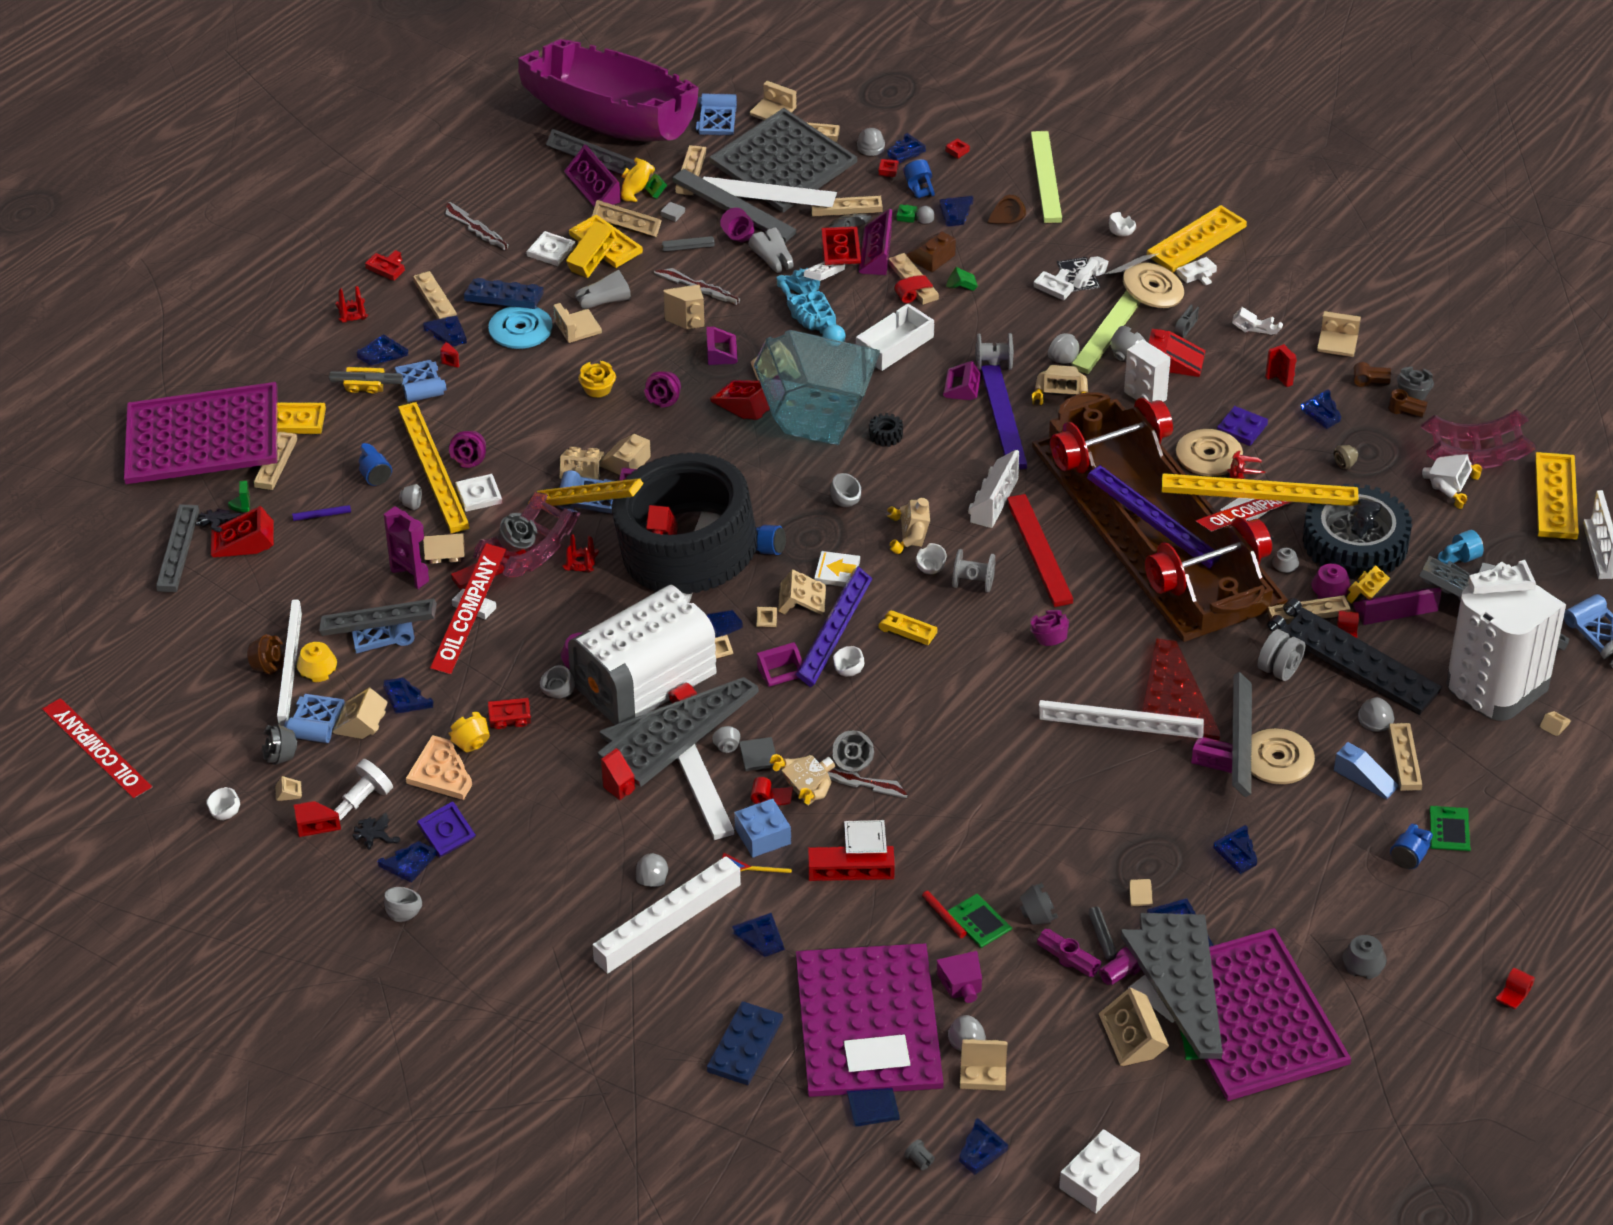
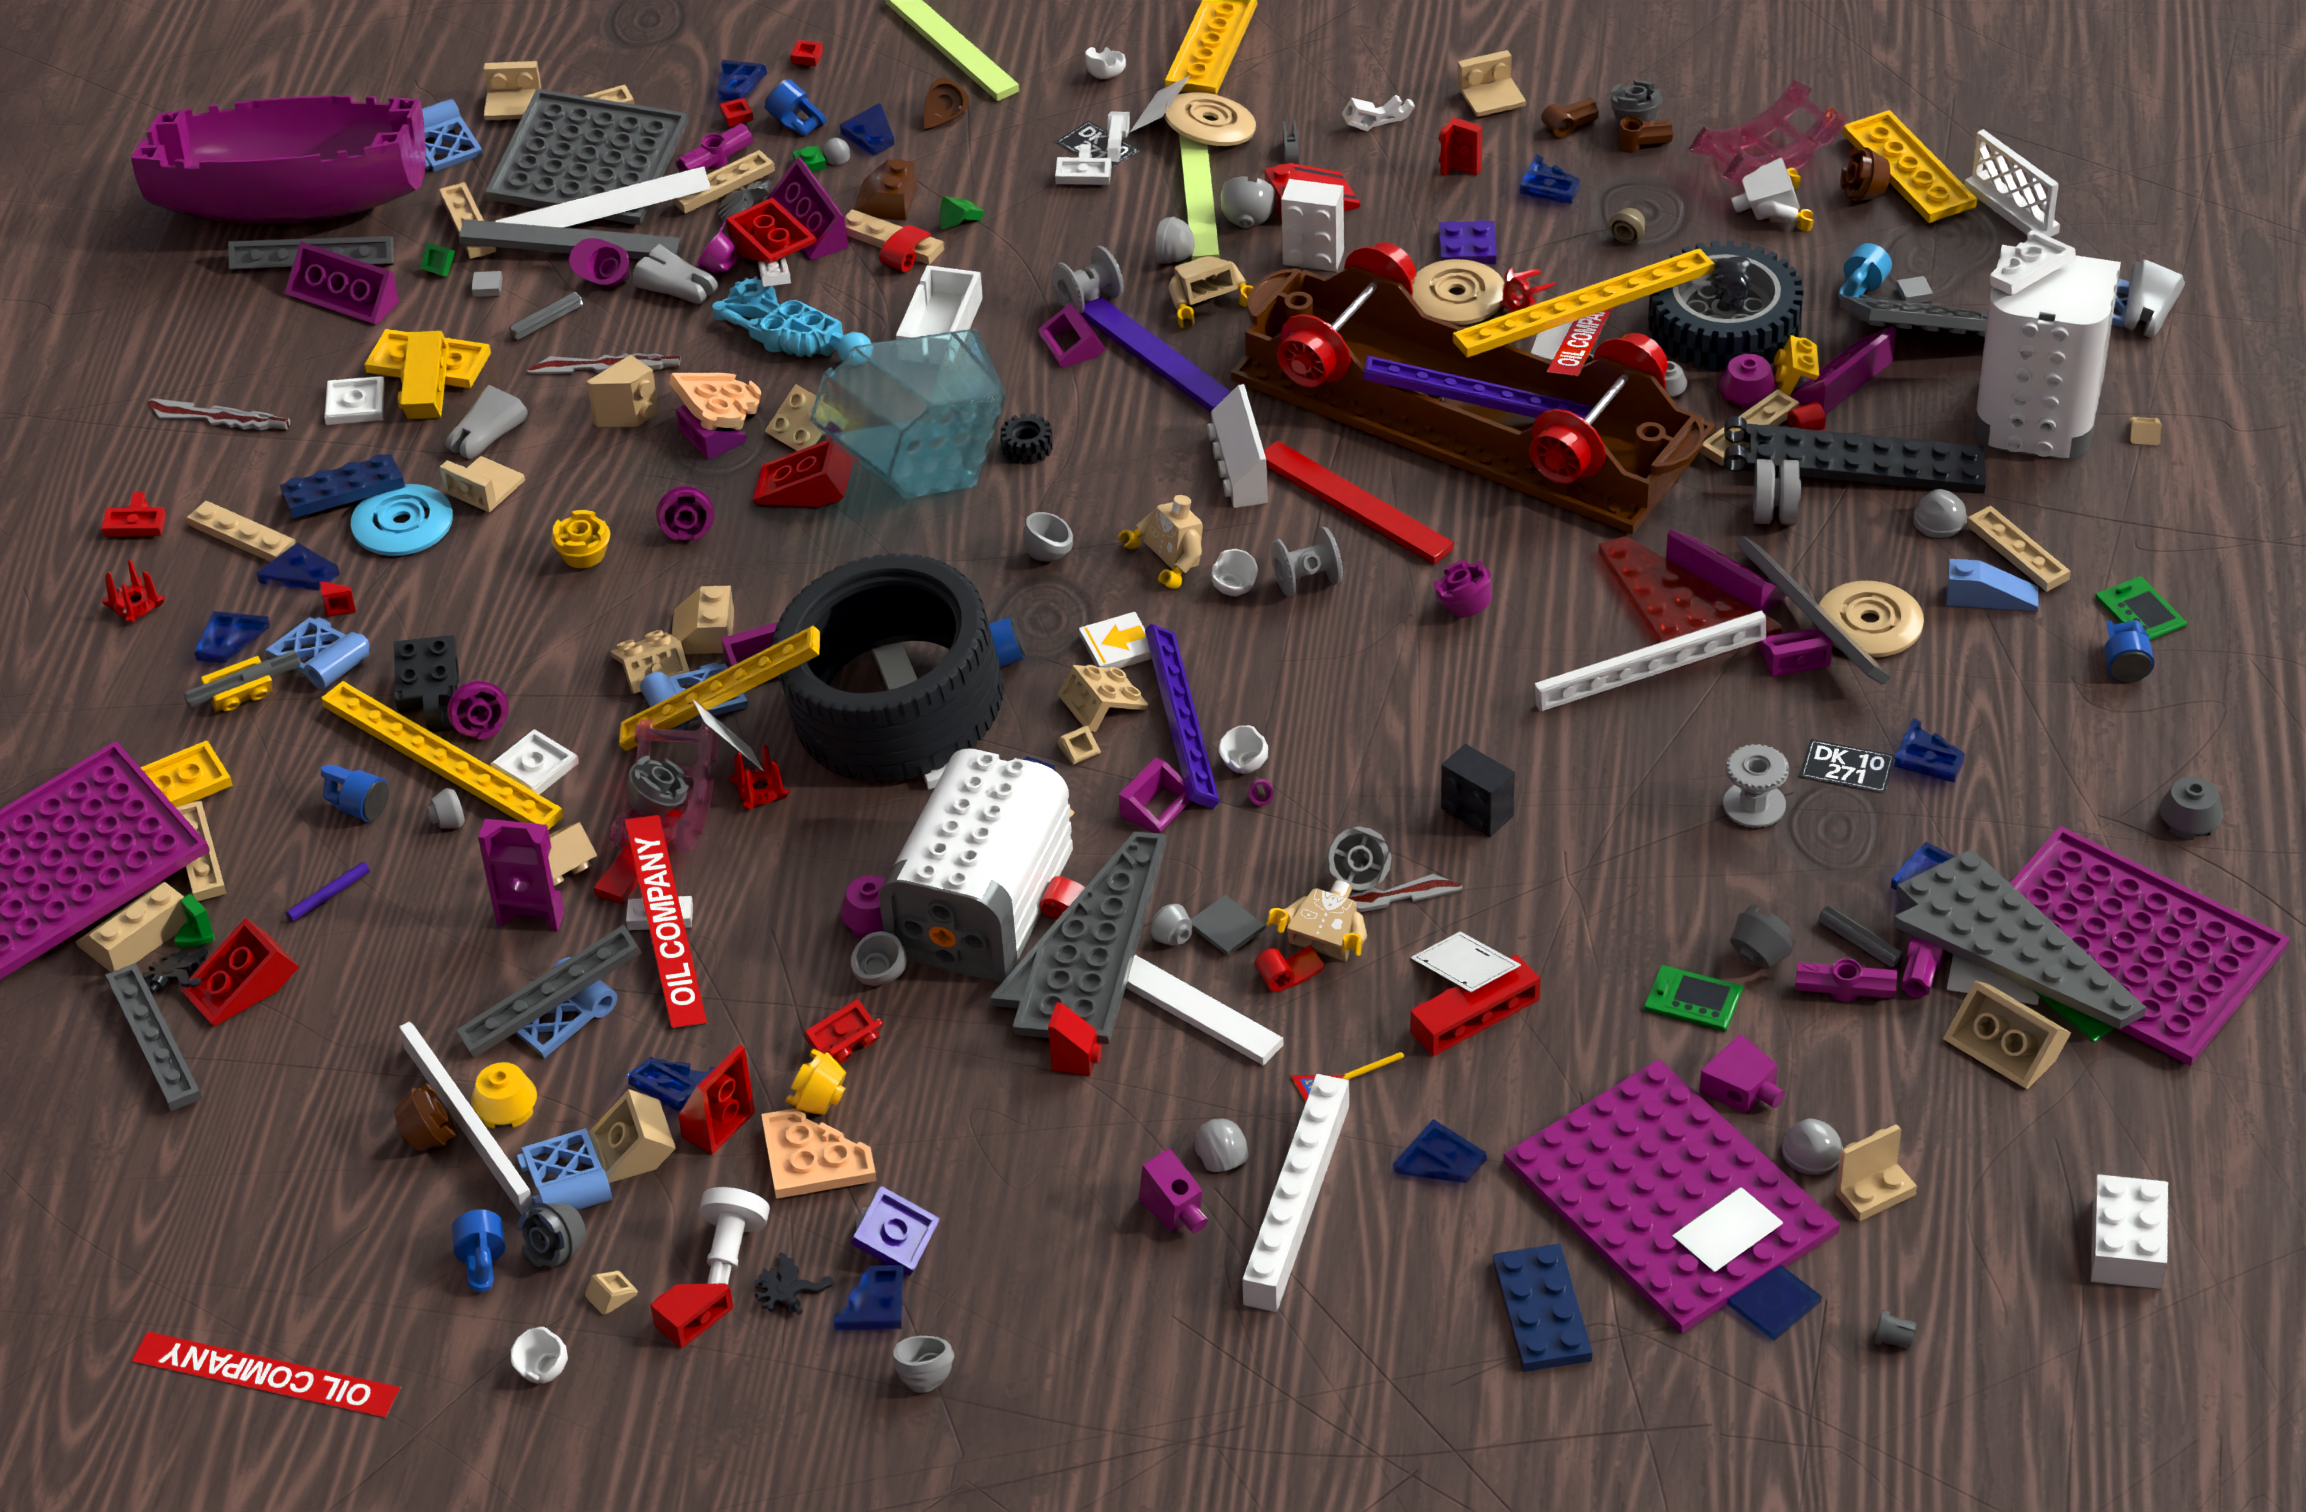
camera: 30 degrees left, 0 degrees up
tan plate [592,200,662,237] -> none
yellow animal [620,158,655,202] -> none
red brick [647,505,678,535] -> none
medium blue brick [735,799,791,858] -> none
light grey hat [857,128,885,156] -> none
yellow plate [878,610,937,645] -> none
red bar [922,890,967,938] -> none
clear blue wing [959,1118,1008,1175] -> none
tan slope [1129,879,1152,906] -> none
white plate [1176,257,1217,285] -> none
none -> tan slope [76,882,186,972]
none -> black plate [394,635,459,733]
none -> blue piece [451,1209,506,1293]
none -> light nougat plate [669,373,761,430]
none -> magenta piece [675,123,753,172]
none -> red slope [678,1045,755,1155]
none -> white sticker [693,700,763,770]
none -> magenta piece [696,222,737,274]
none -> magenta torso [1138,1148,1208,1233]
none -> magenta hinge [1249,779,1274,806]
none -> black brick [1441,744,1515,837]
none -> magenta slope [1666,528,1787,615]
none -> light grey hose [1723,744,1789,829]
none -> black sticker [1800,739,1895,793]
none -> reddish brown cone [1840,147,1890,202]

